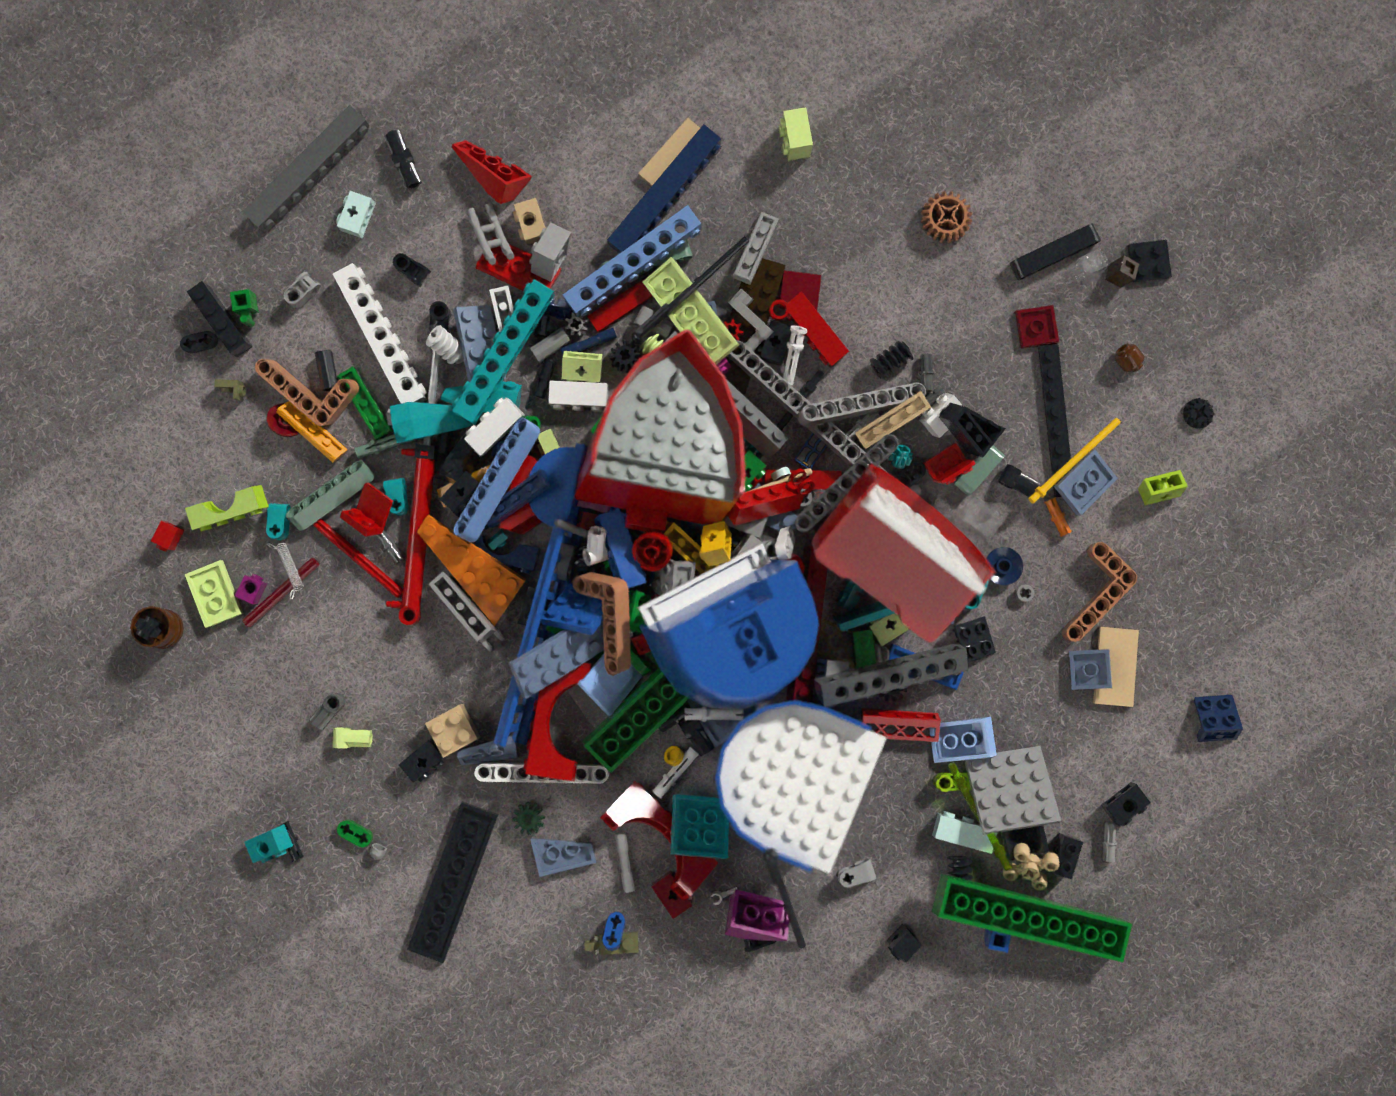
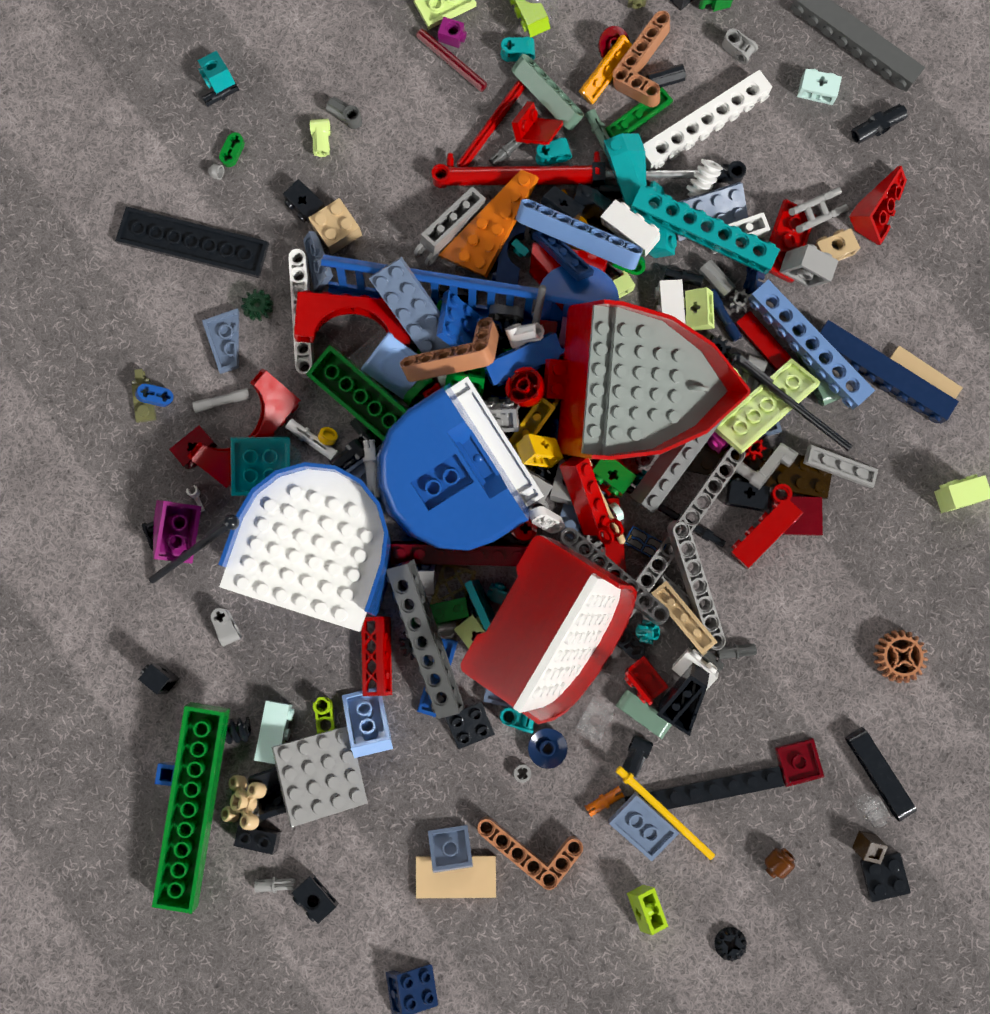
camera: 85 degrees right, 5 degrees down
white piece [267,543,304,599] -> none
black piece [393,253,431,287] -> none
black gear [533,316,554,337] -> none
white pin [783,326,807,385] -> none
black piece [870,341,914,379] -> none
clear neon green bar [947,762,1012,871] -> none

